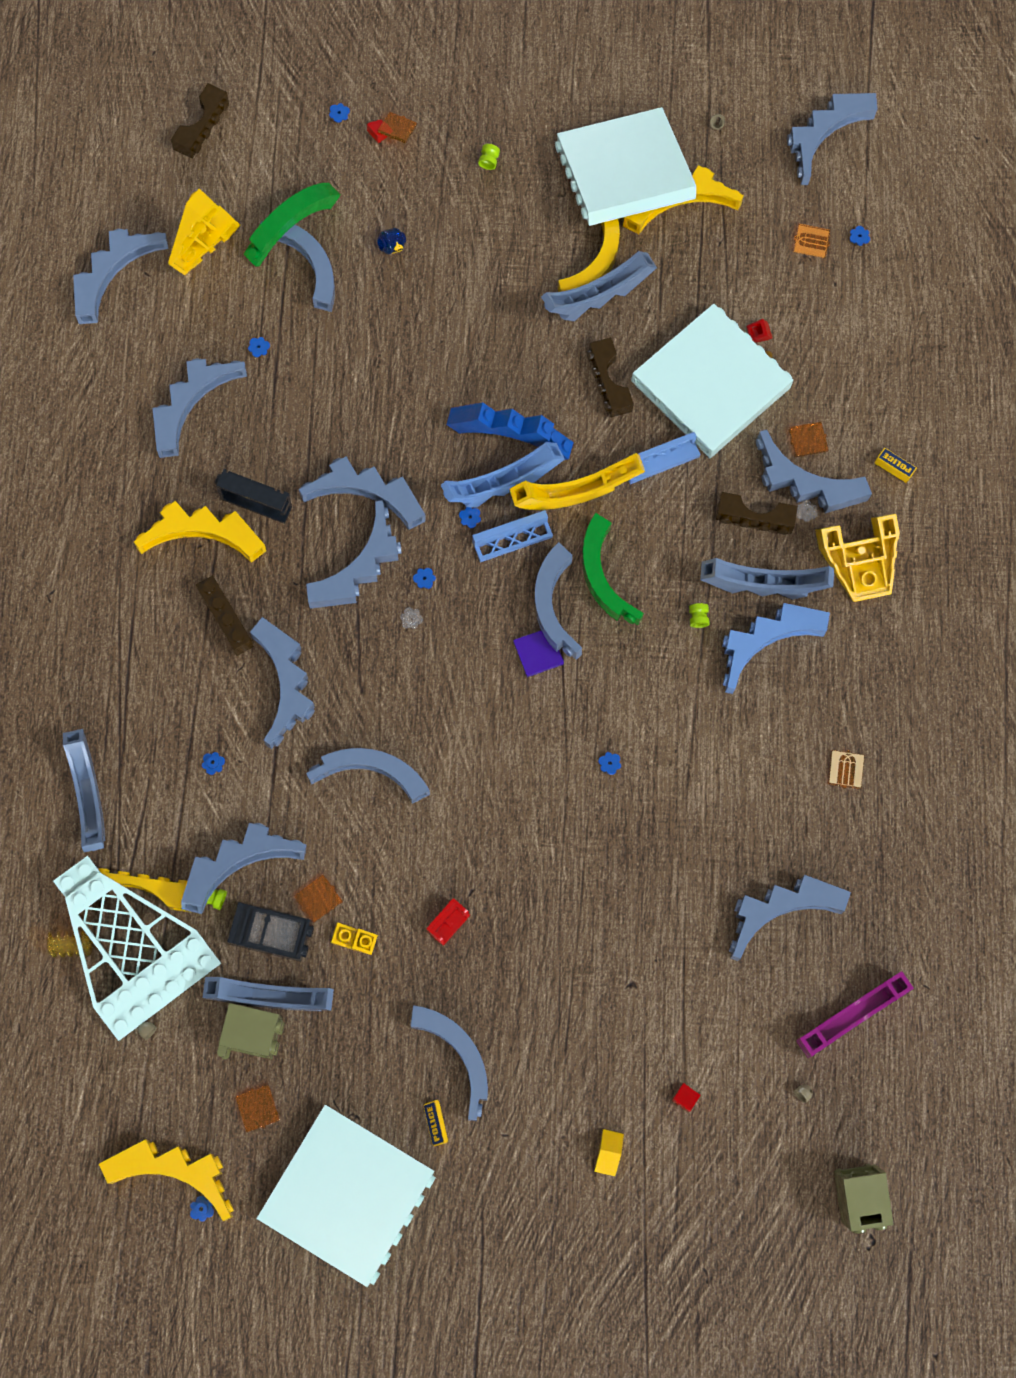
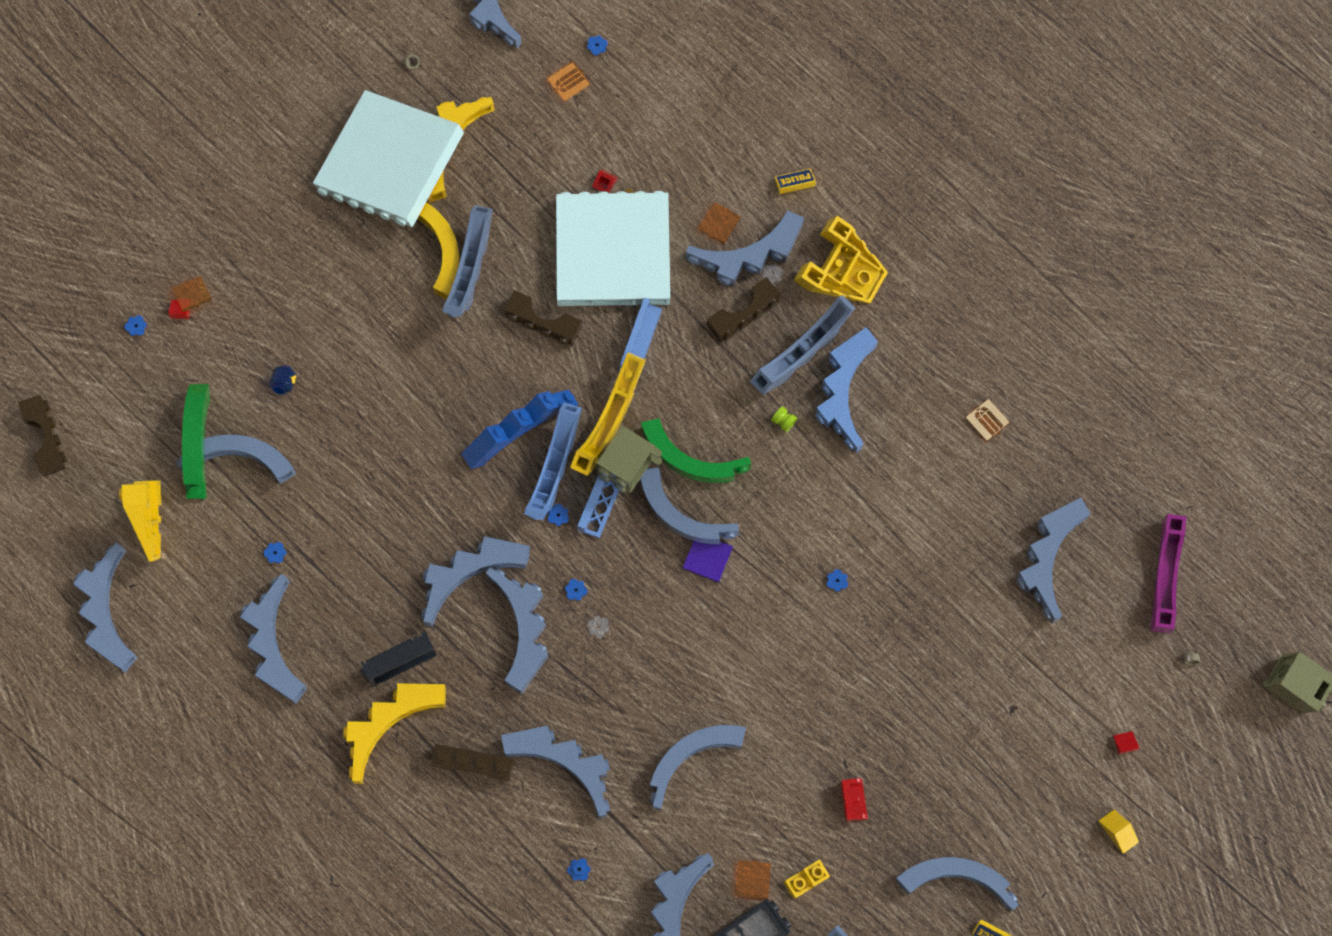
camera: 45 degrees left, 0 degrees up
lime wheel [478,144,500,170] -> none
none -> olive container [597,426,662,494]

